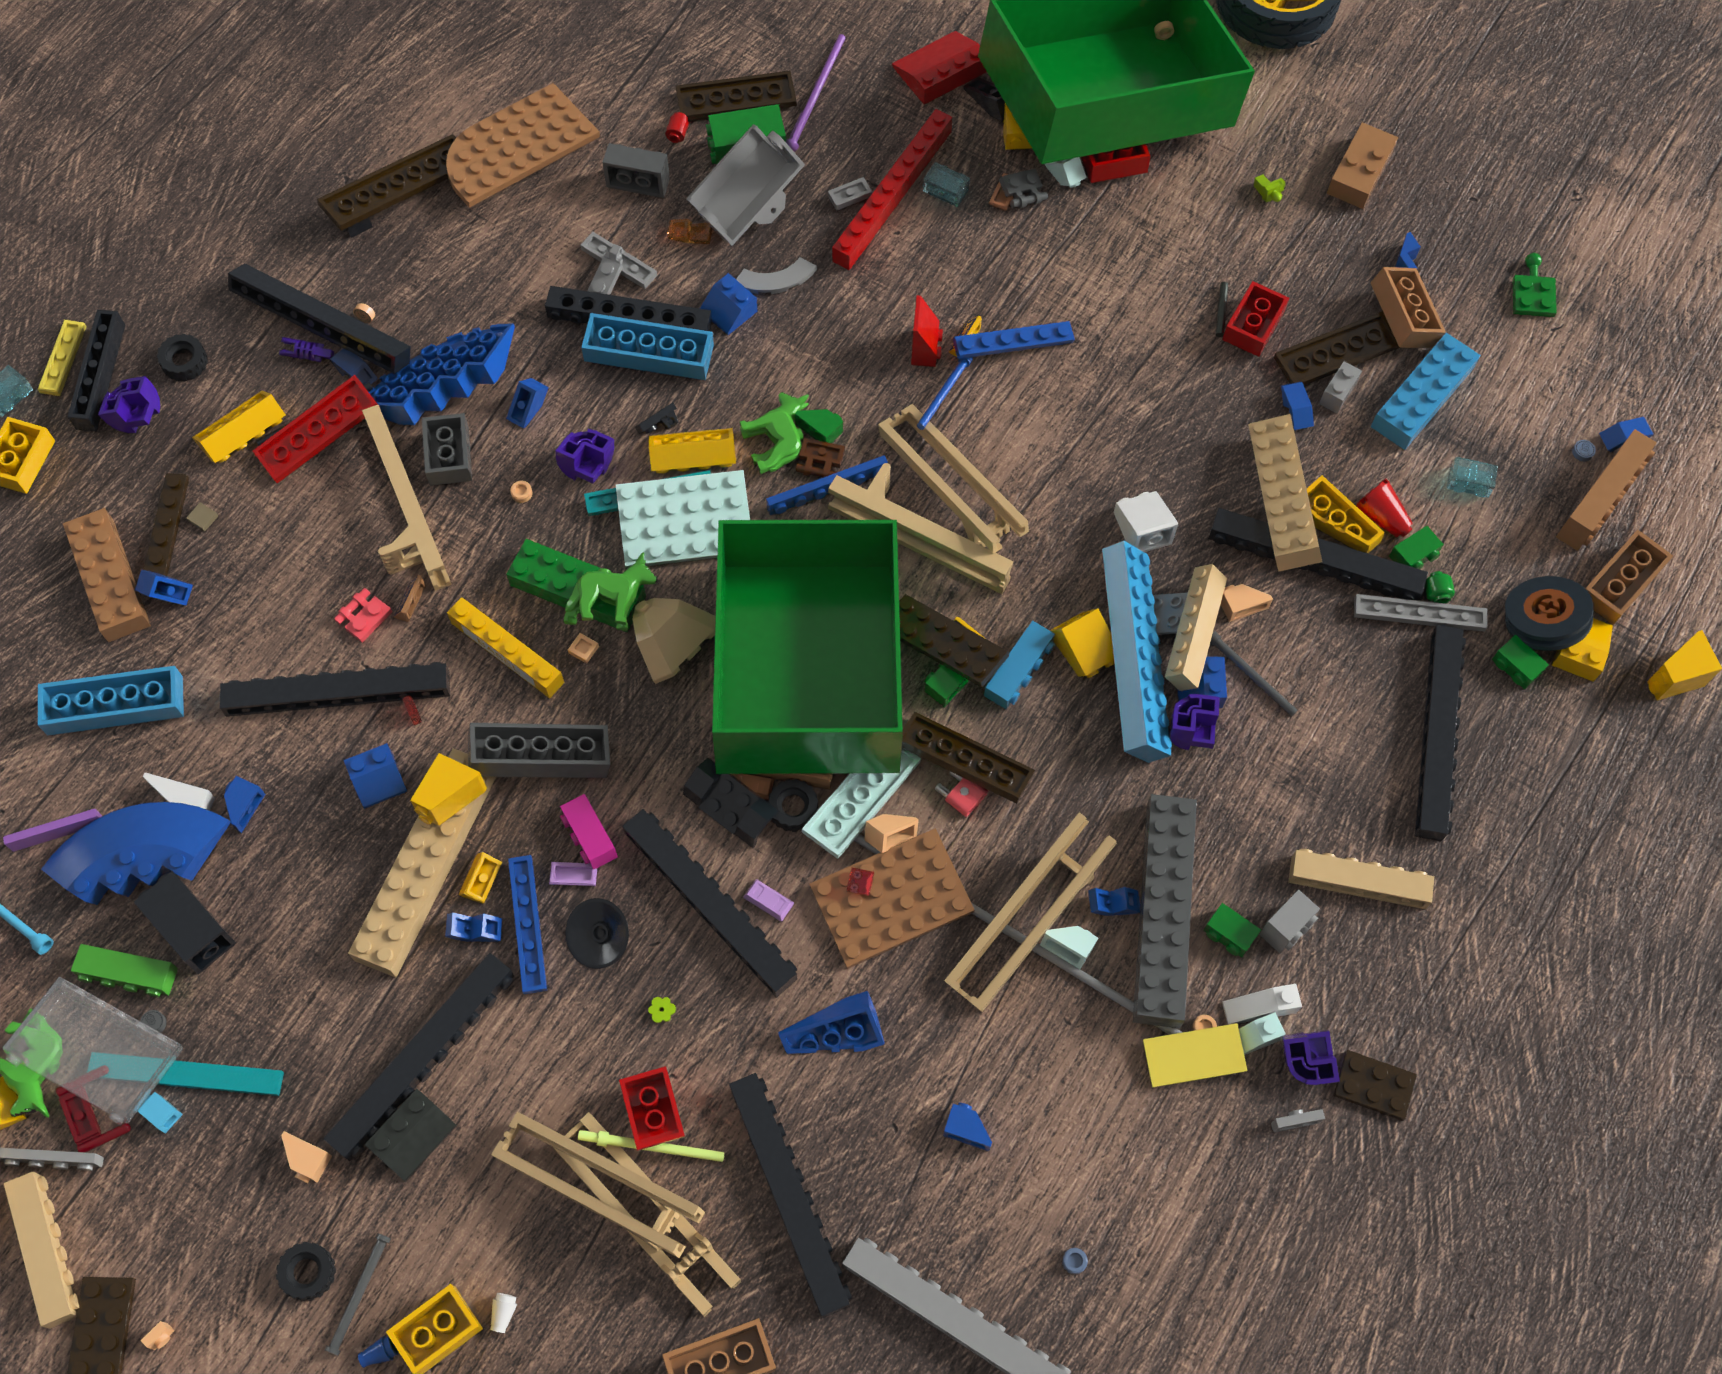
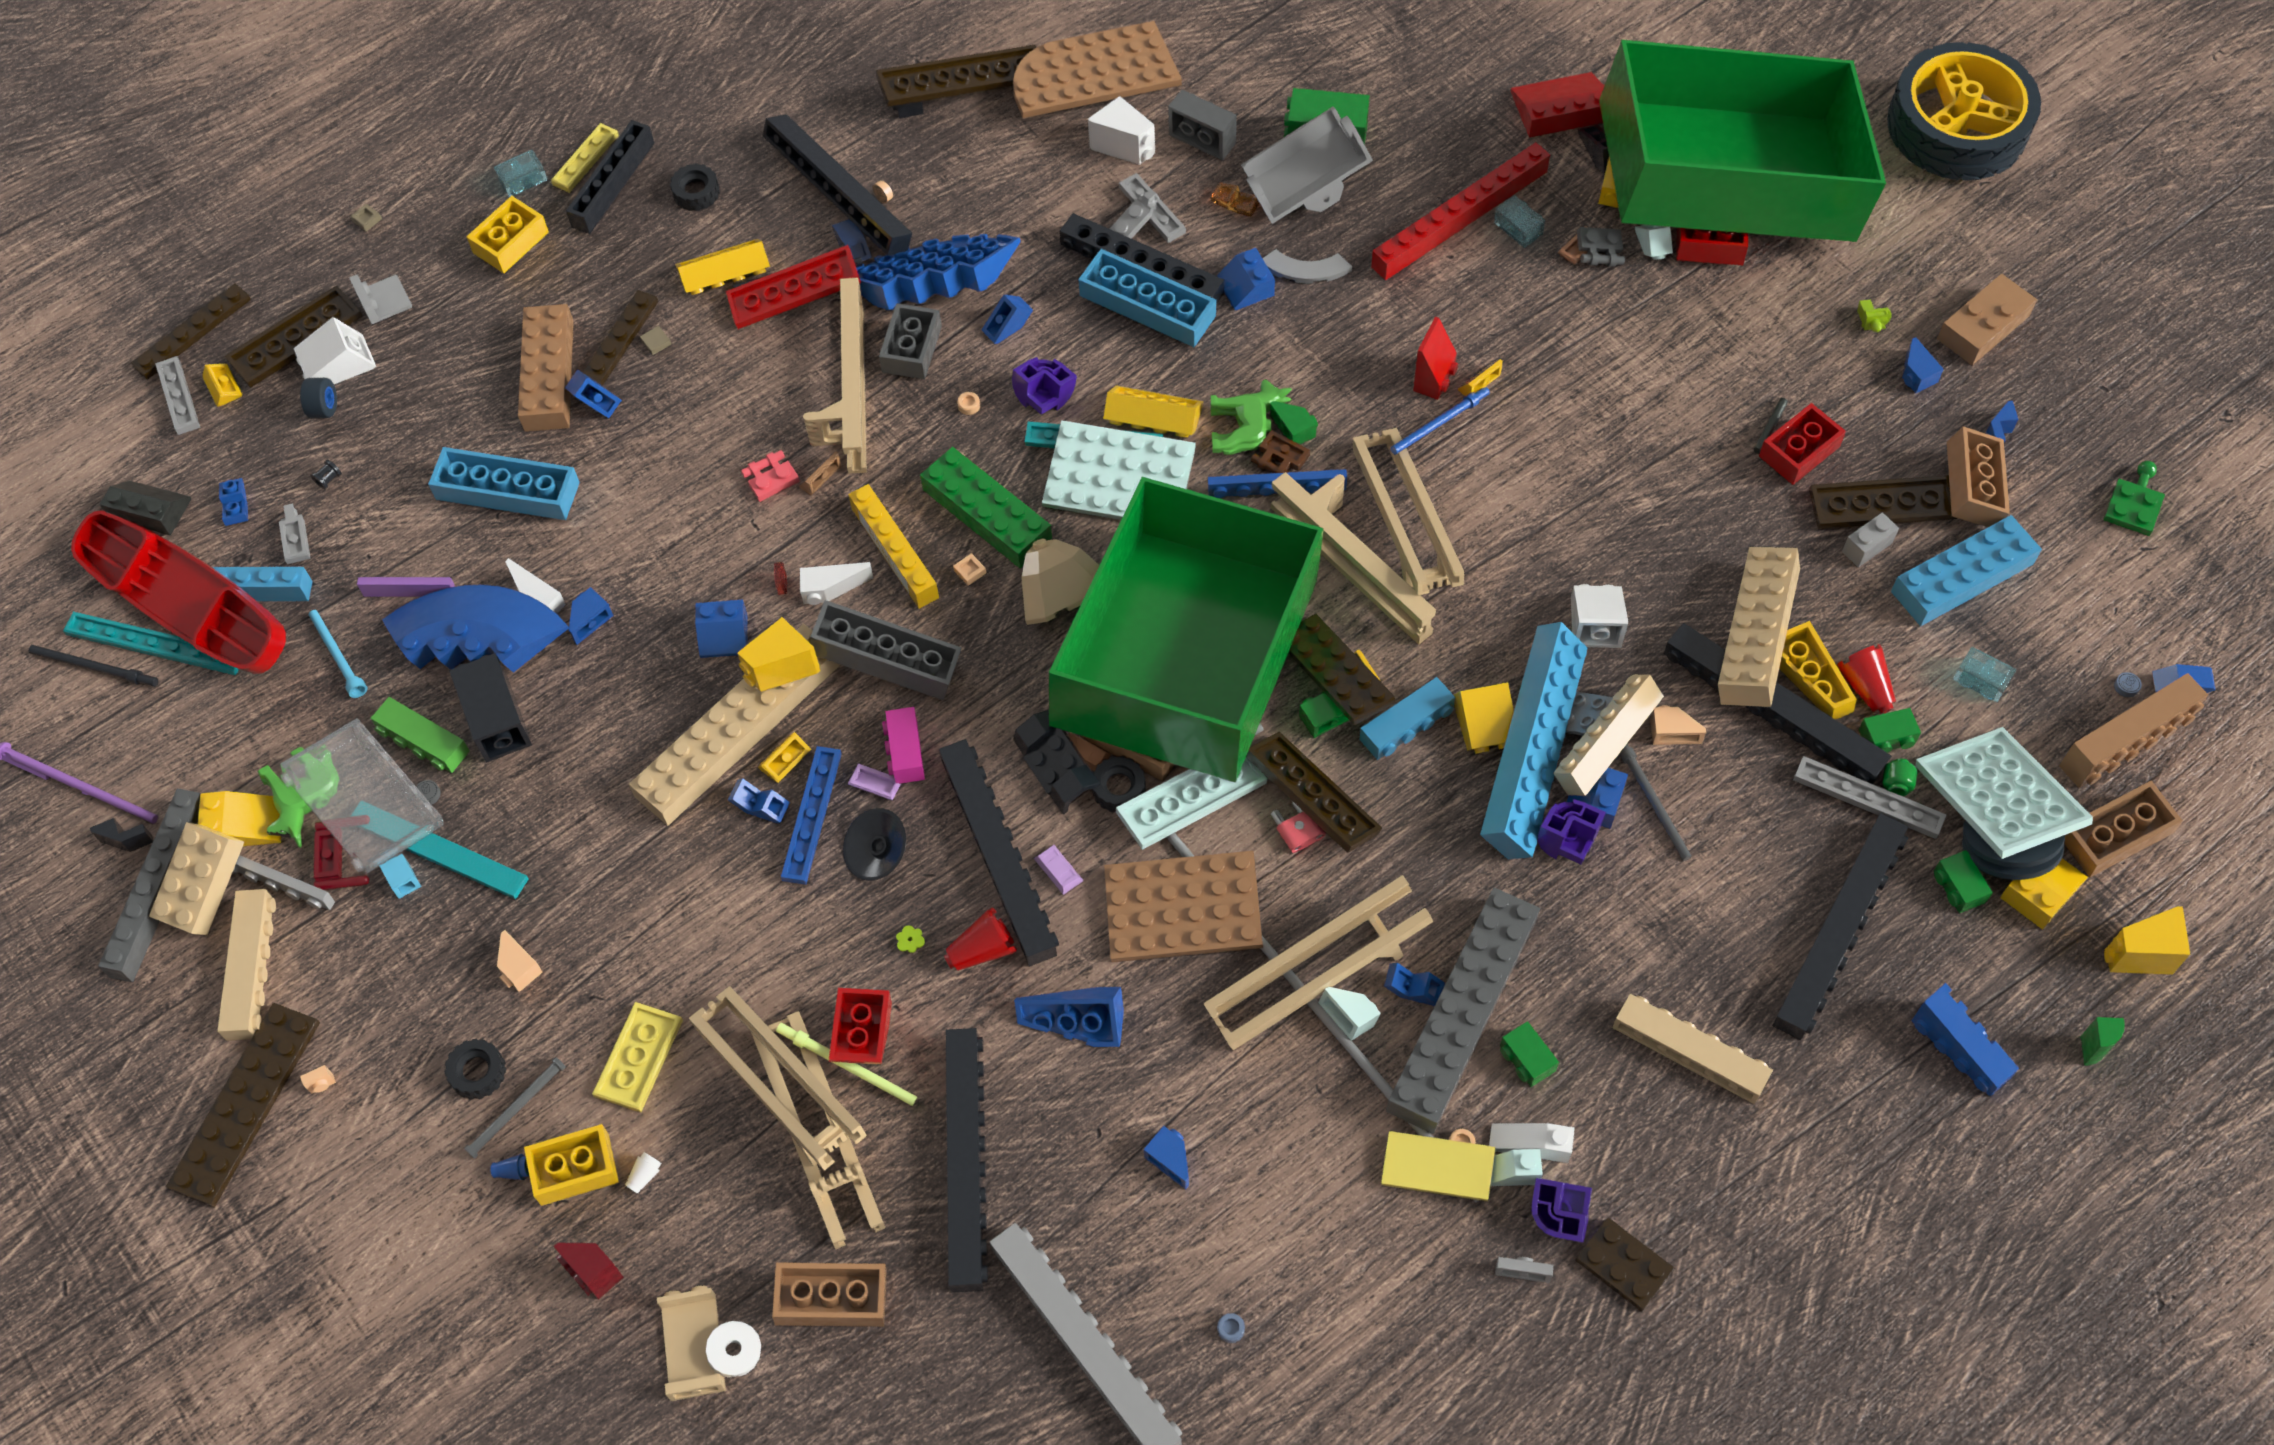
camera: 25 degrees right, 5 degrees down
dark purple brick [98,376,160,433] -> none
black brick [220,662,450,717] -> none
dark purple hinge [279,337,335,362] -> none
black brick [323,953,514,1161] -> none
pearl dark grey slope [365,1089,457,1182] -> none
bright green animal [564,552,658,631] -> none
black hinge [635,403,679,434] -> none
red brick [665,112,689,143] -> none
dark brown plate [675,70,797,121] -> none
medium lavender bar [786,34,846,152] -> none
light grey plate [828,177,872,211] -> none
clear red tile [847,867,874,896] -> none
light nougat slope [864,814,918,853] -> none
blue plate [953,321,1075,359] -> none
light nougat tile [1154,21,1174,40] -> none
light grey brick [1259,890,1320,953] -> none
blue slope [1281,382,1314,430] -> none
none -> light yellow tile [592,1002,683,1112]
none -> white slope [800,562,873,605]
none -> red cone [944,907,1017,971]
none -> white slope [1088,96,1155,165]
none -> blue slope [1902,337,1944,393]
none -> blue wedge [1911,983,2019,1097]
none -> light aqua plate [1916,727,2093,859]
none -> green brick [2081,1017,2125,1066]

